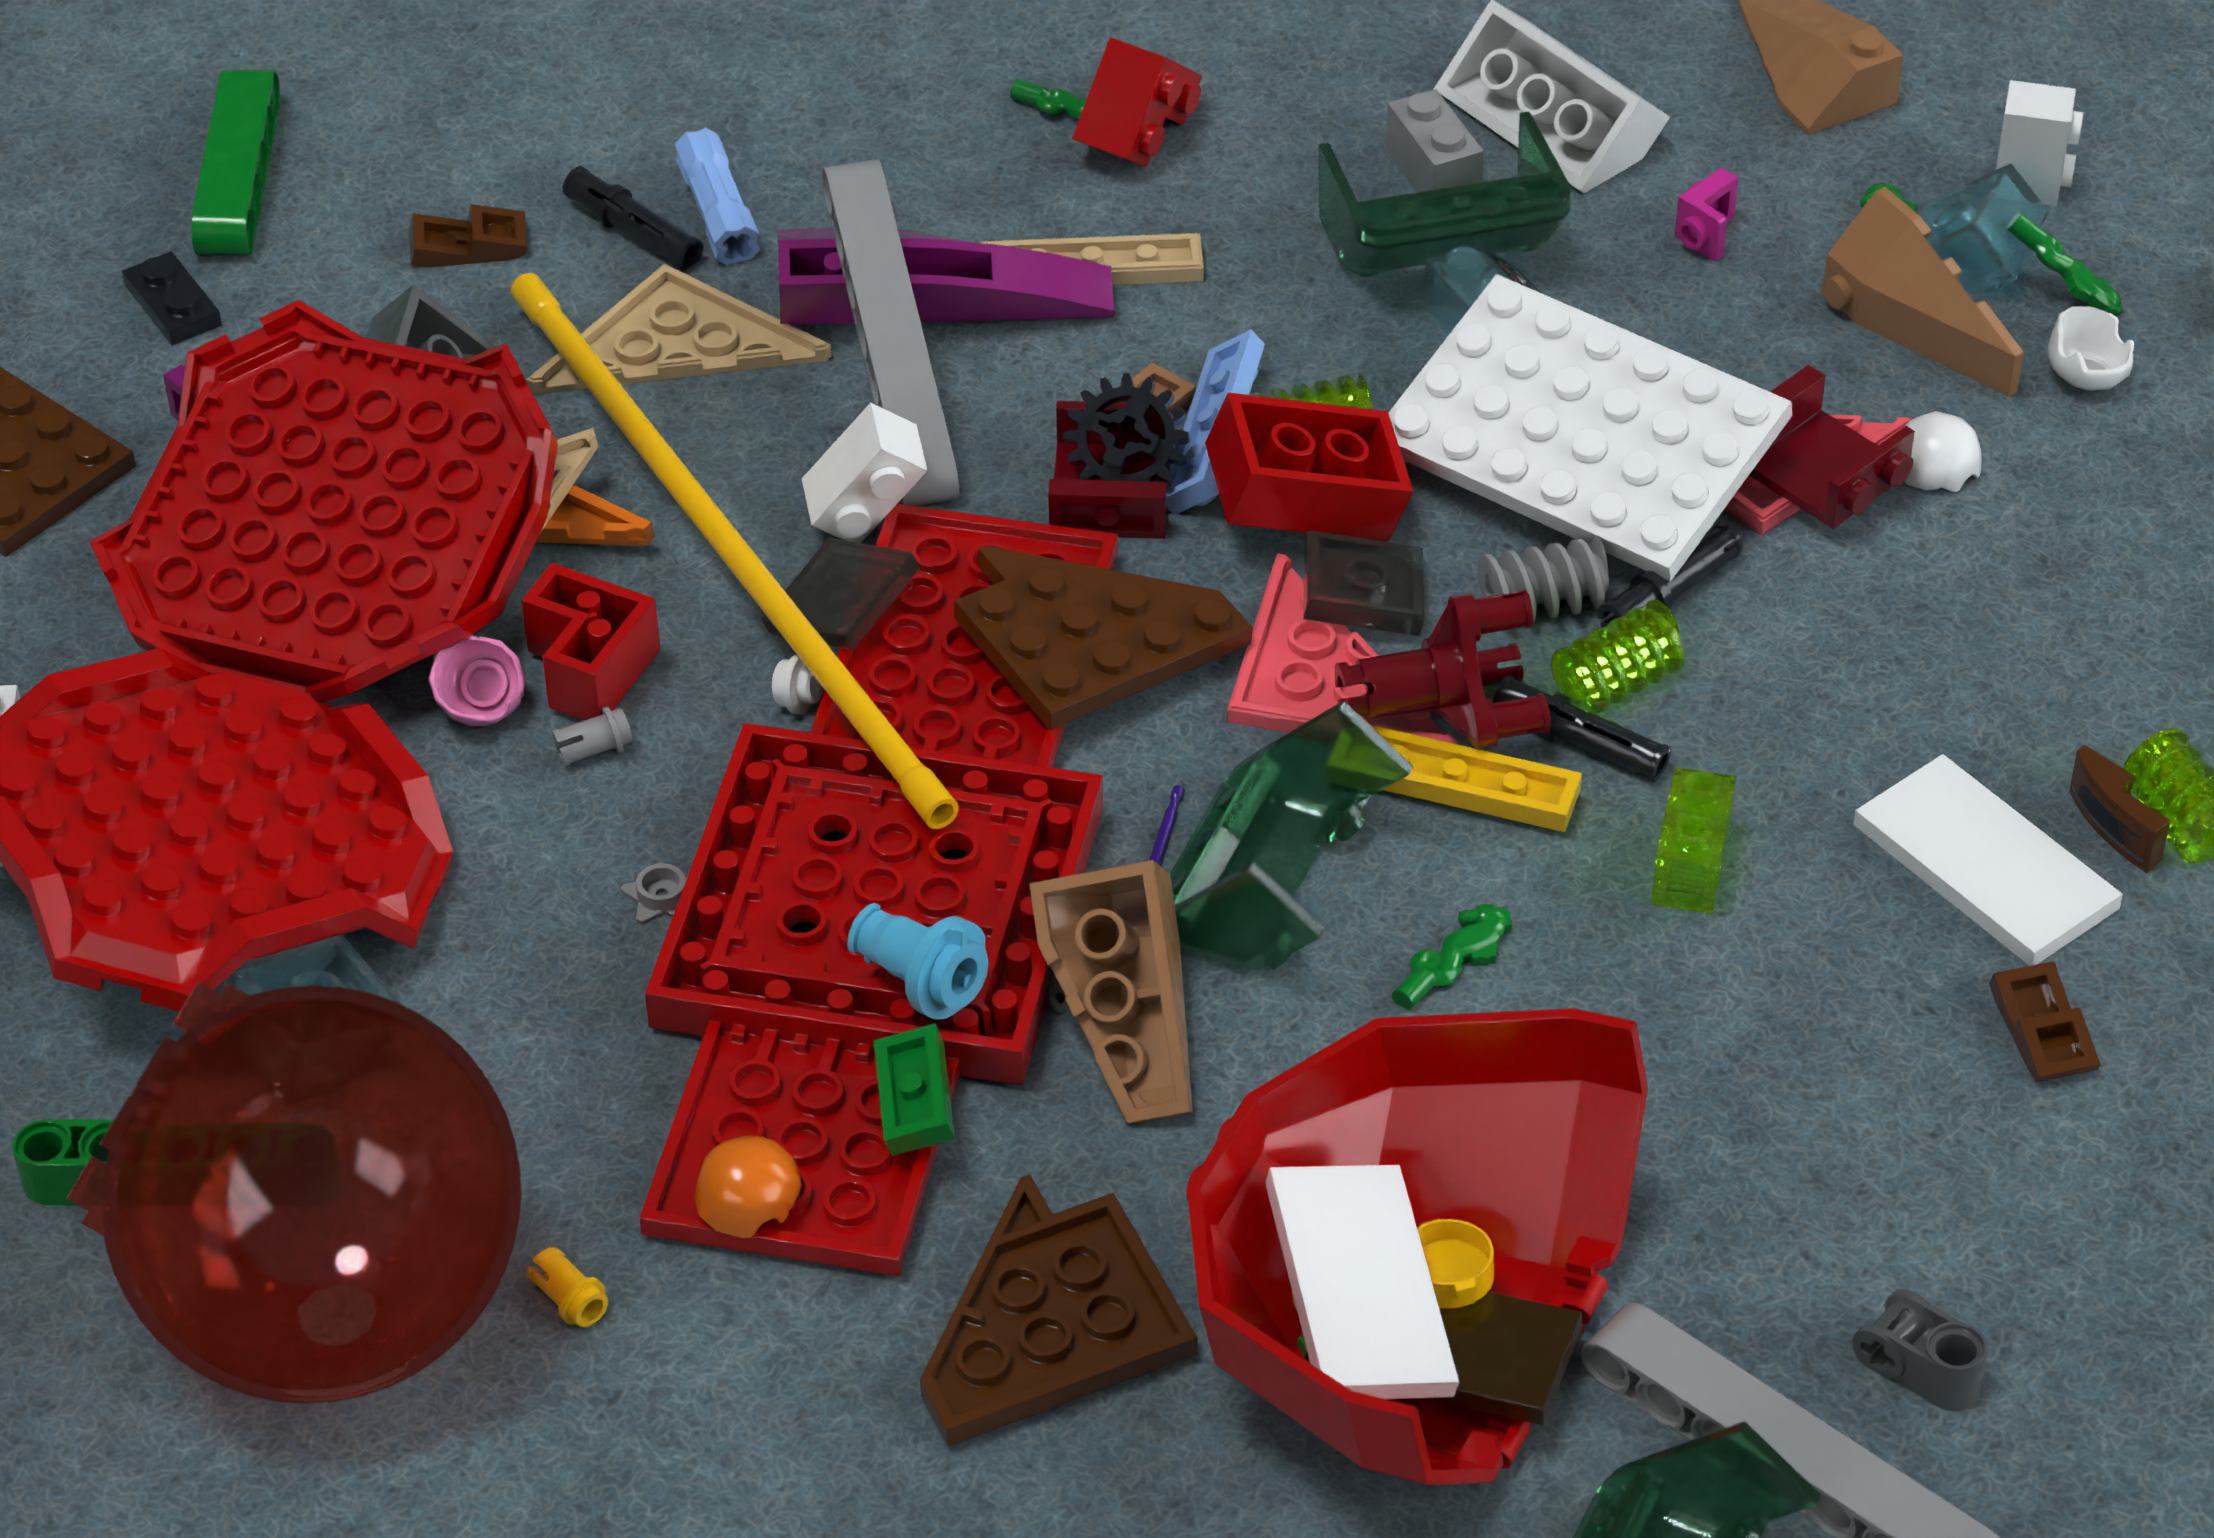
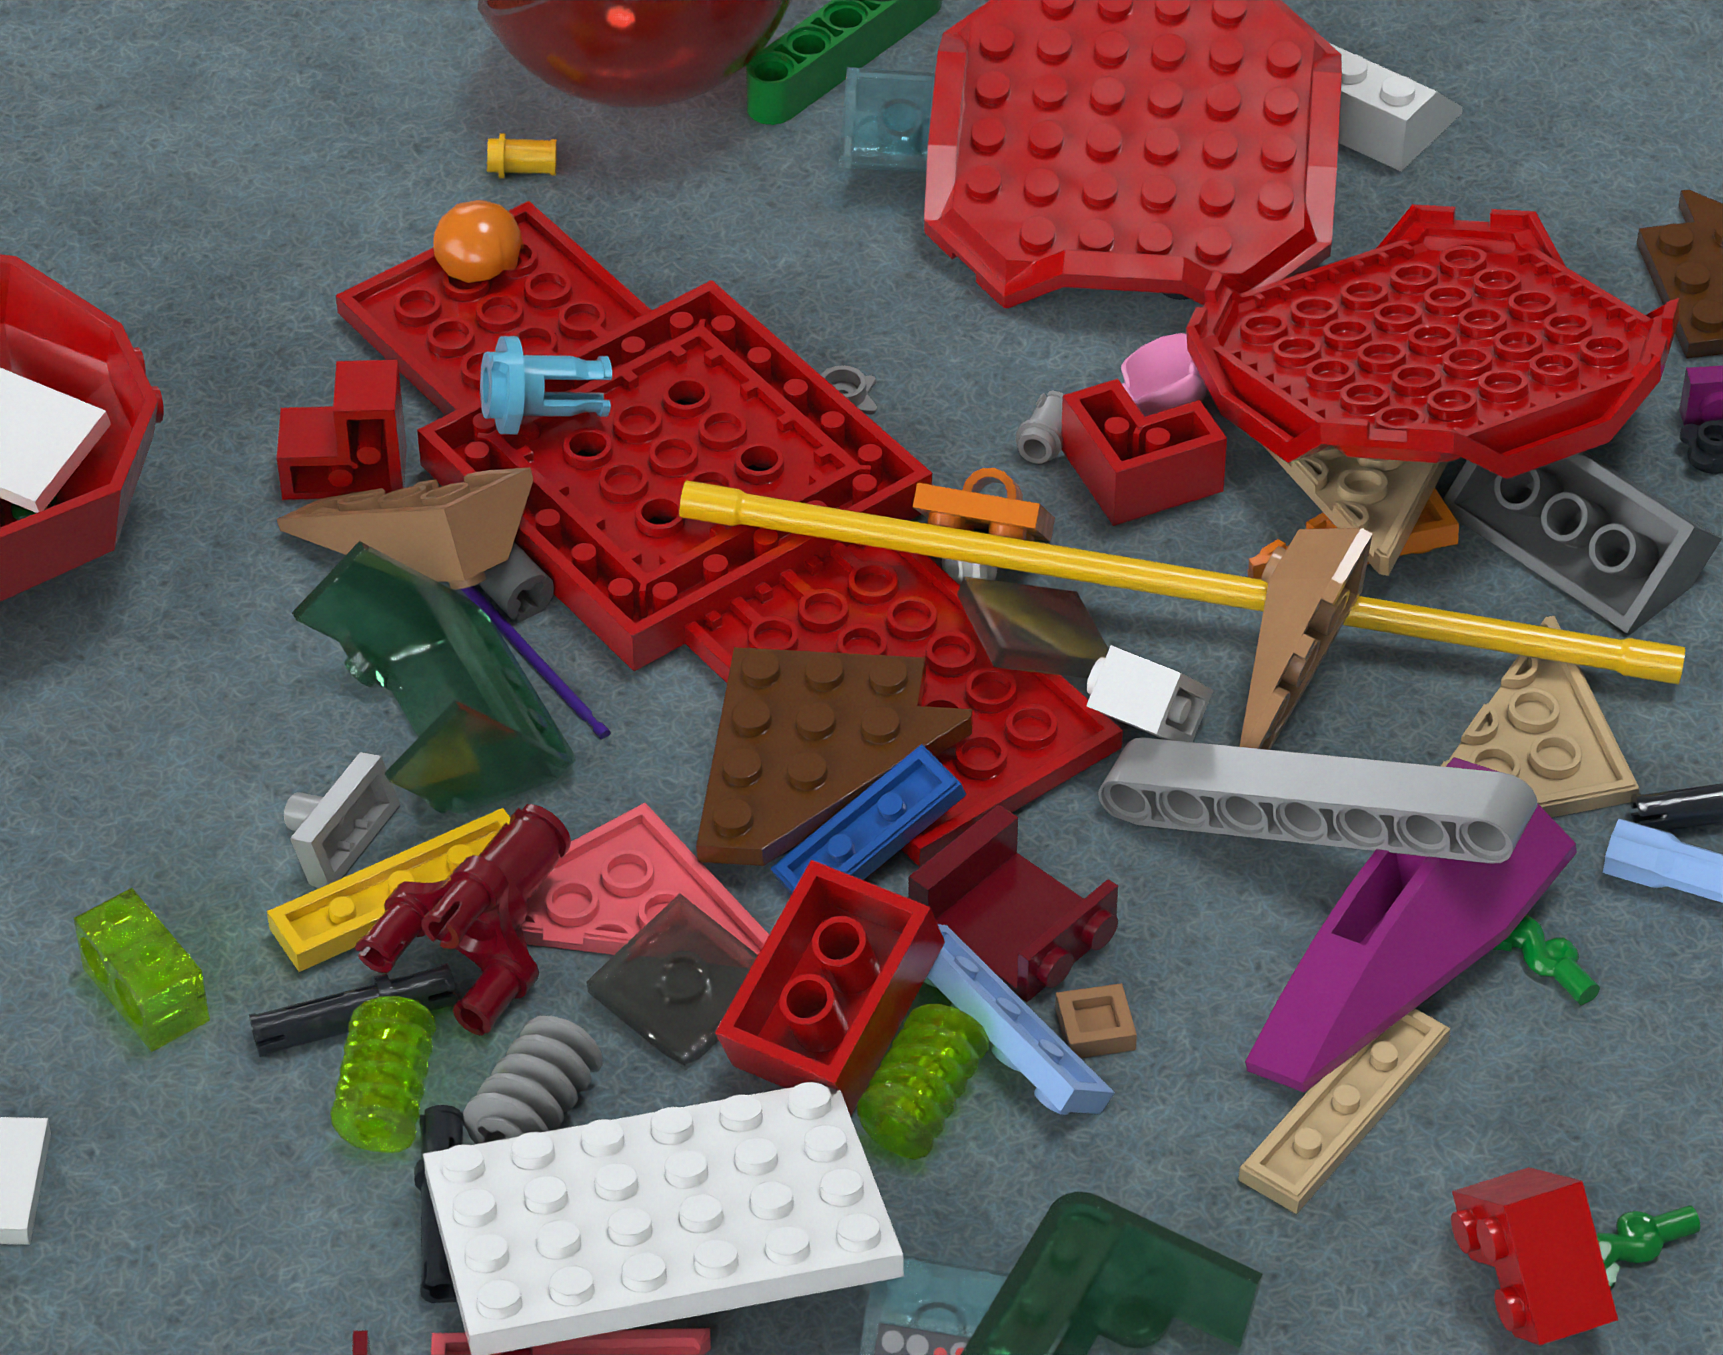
camera: 130 degrees right, 0 degrees up
green plate [874,1023,955,1156] -> none
reddish brown wing [920,1174,1198,1447] -> none
black gear [1063,373,1190,485] -> none
green animal [1392,904,1511,1011] -> none
none -> red brick [277,360,407,500]
none -> light grey tile [284,752,400,888]
none -> blue tile [770,744,967,895]
none -> orange plate [913,468,1055,541]
none -> medium nougat wedge [1239,528,1373,750]

